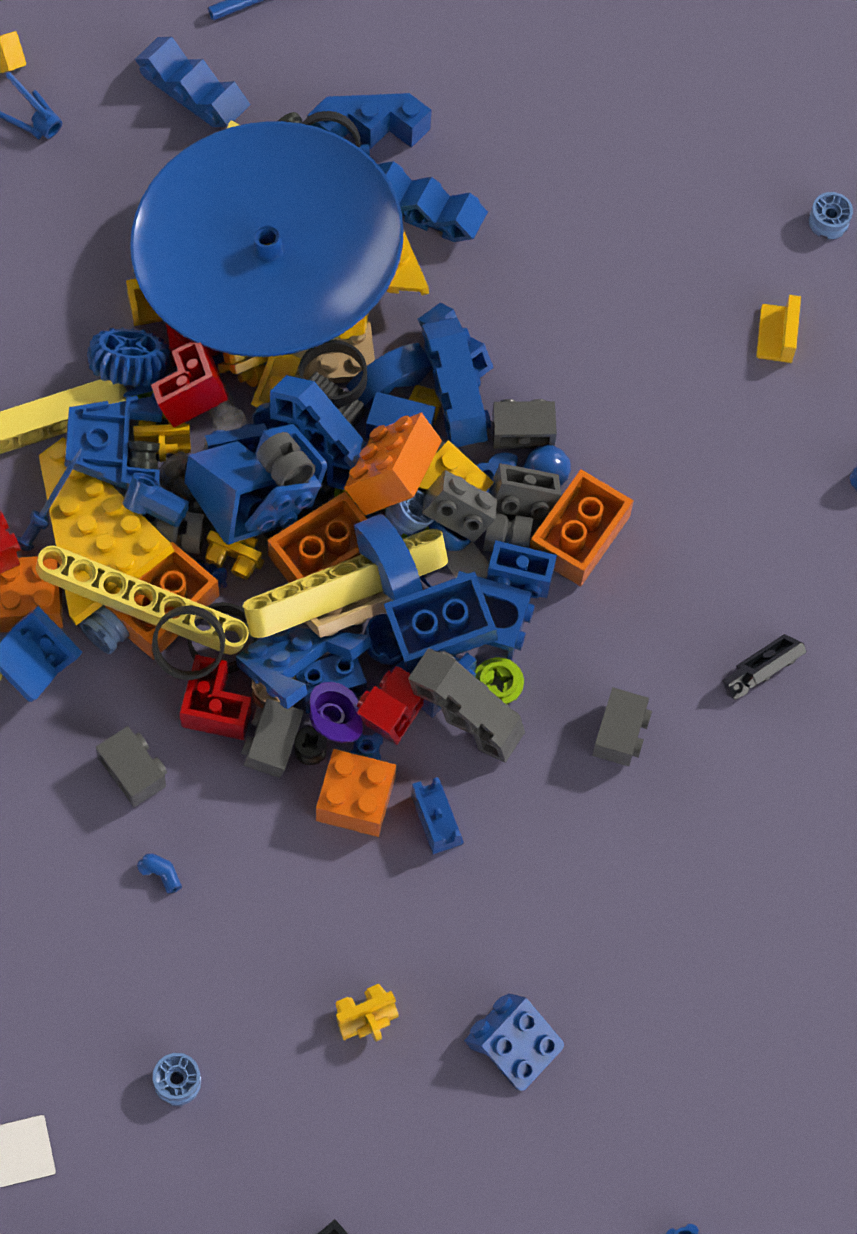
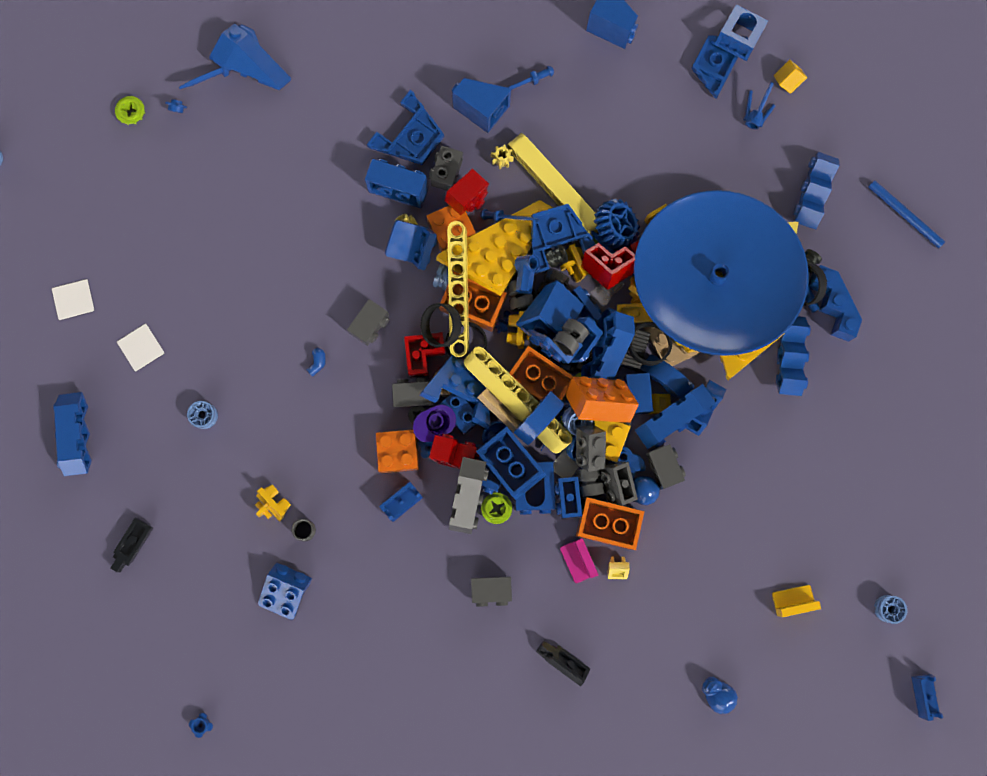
camera: 70 degrees right, 15 degrees up
none -> dark grey piece [291,519,316,541]
none -> dark pink panel [560,538,598,583]
none -> light yellow tile [607,557,630,579]

